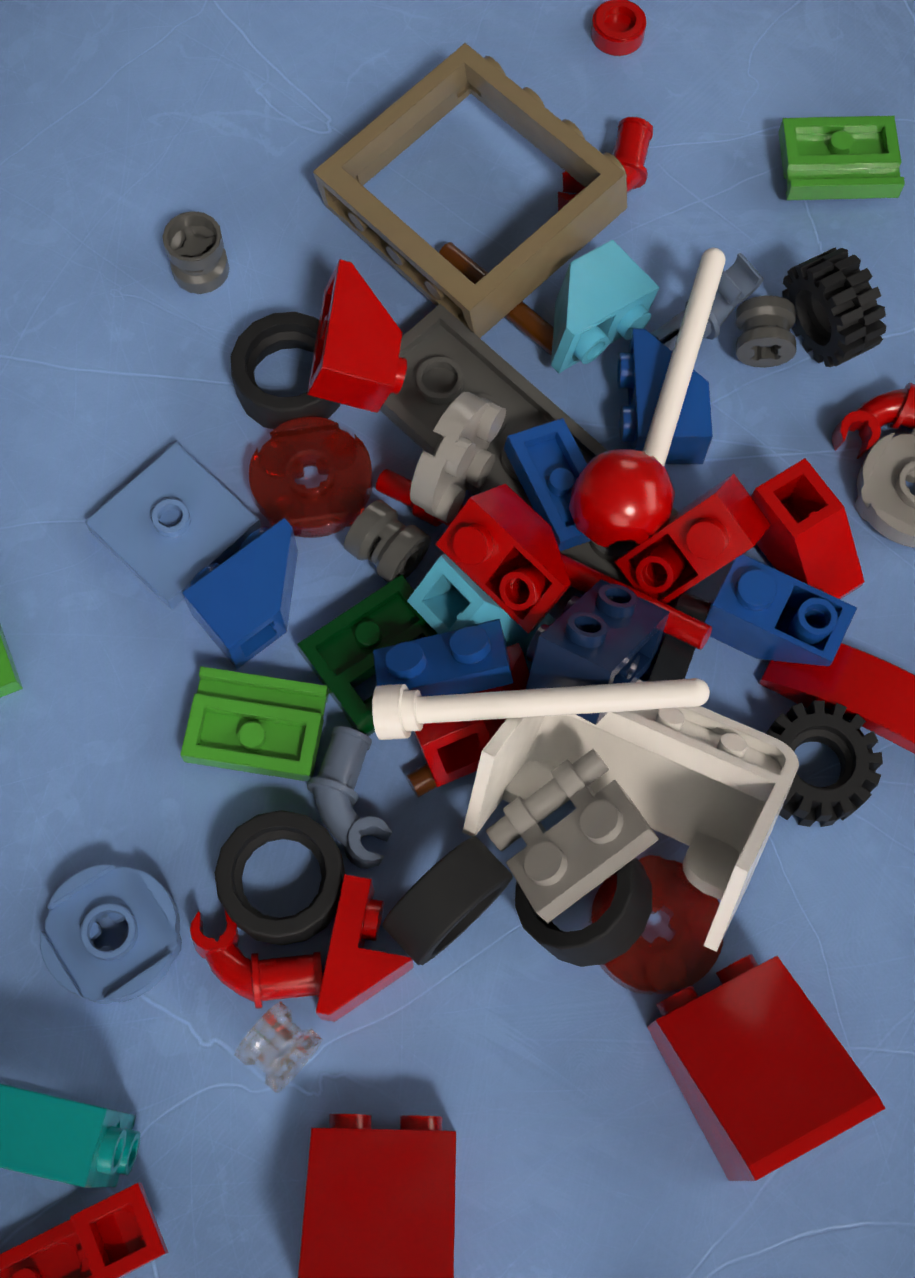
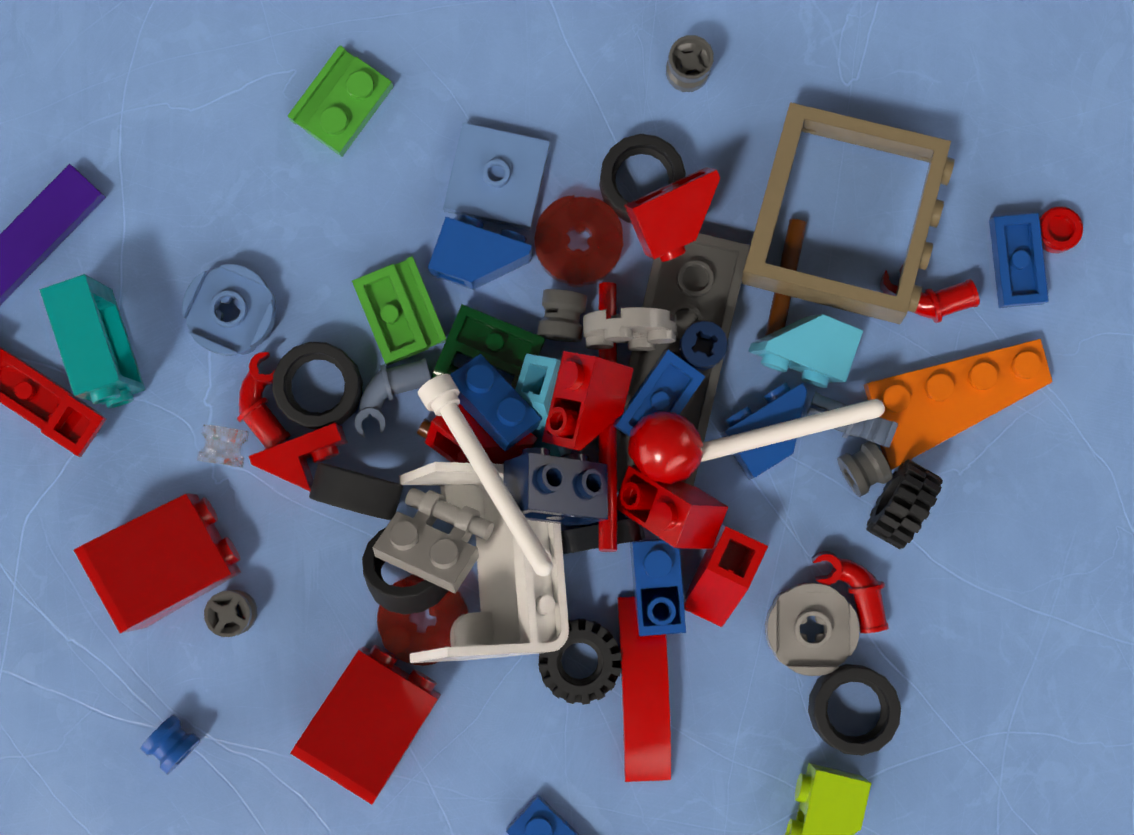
camera: 55 degrees right, 15 degrees up
bright green plate [778,116,905,200] -> none
none -> dark grey wheel [204,590,257,637]
none -> dark blue wheel [679,321,728,371]
none -> orange wing [864,339,1053,470]
none -> blue plate [989,213,1049,308]

